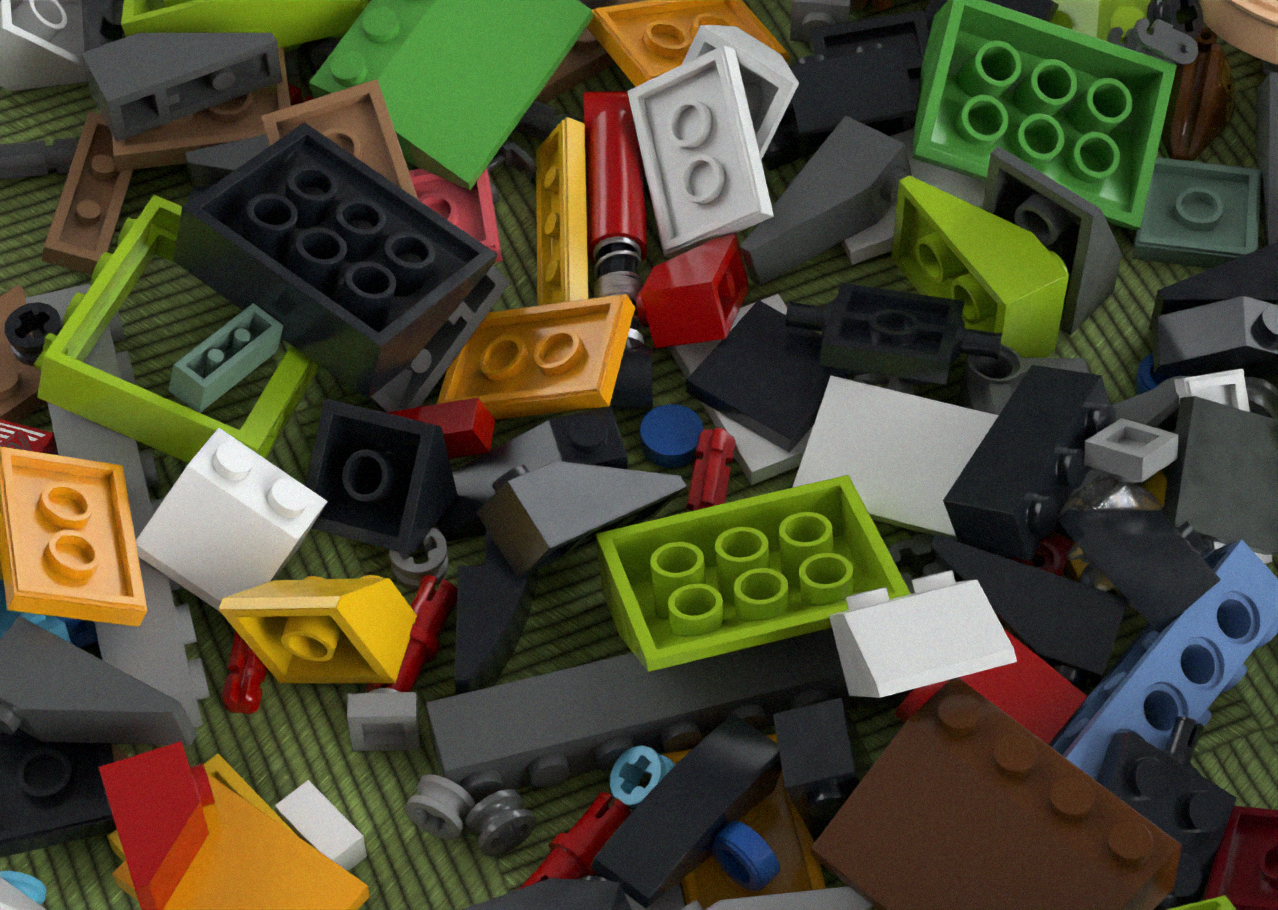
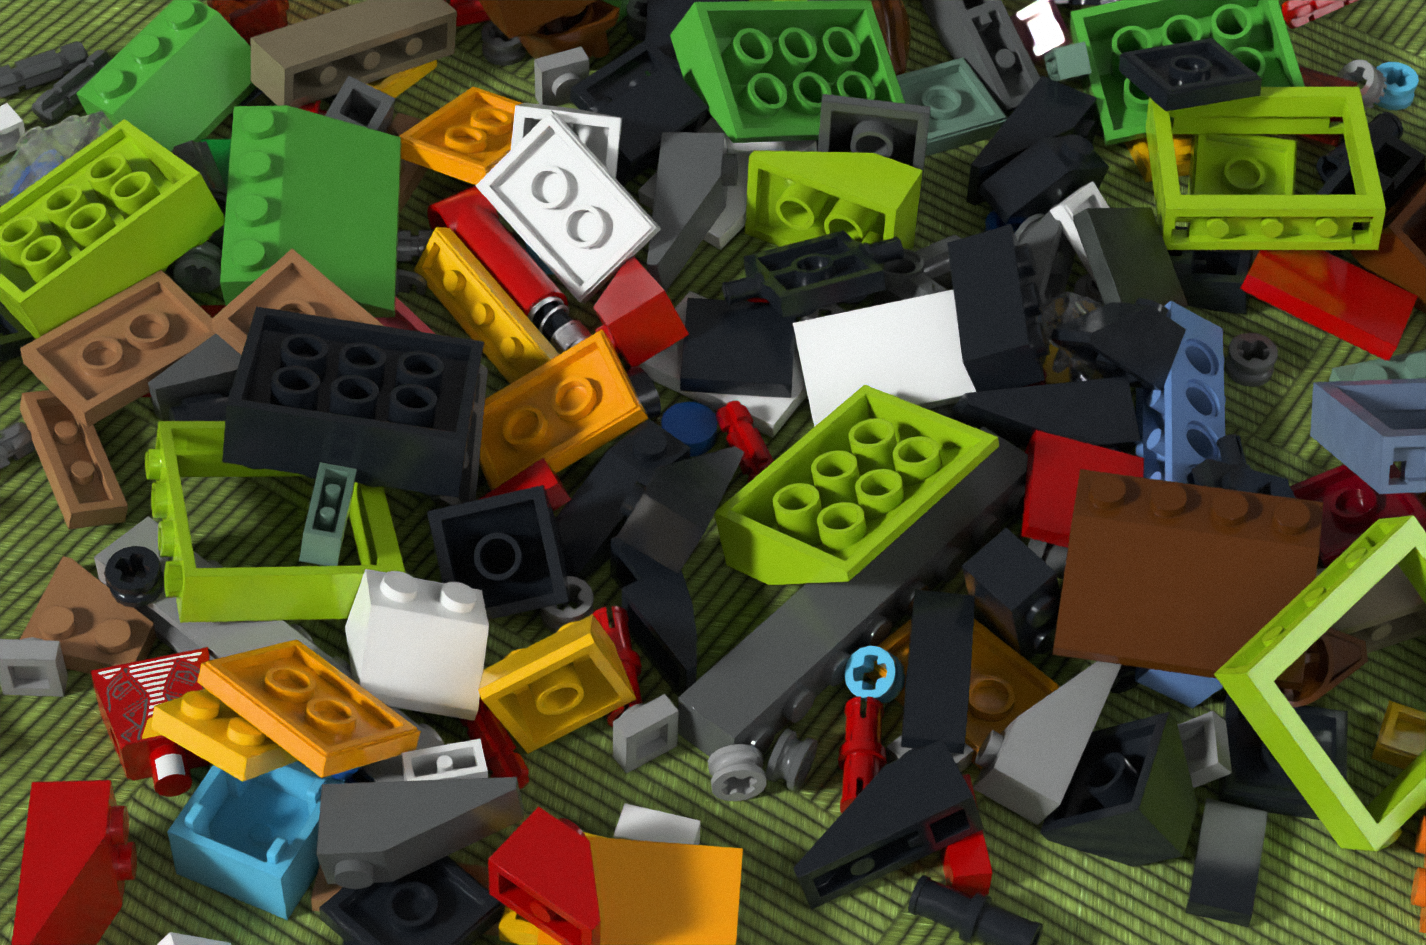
camera: 35 degrees left, 5 degrees down
dark grey slope [81,33,282,142] -> none
blue tile [711,820,780,891] -> none
white slope [829,570,1017,698] -> none
light grey plate [1084,418,1179,483] -> none
none -> white piece [401,739,488,781]

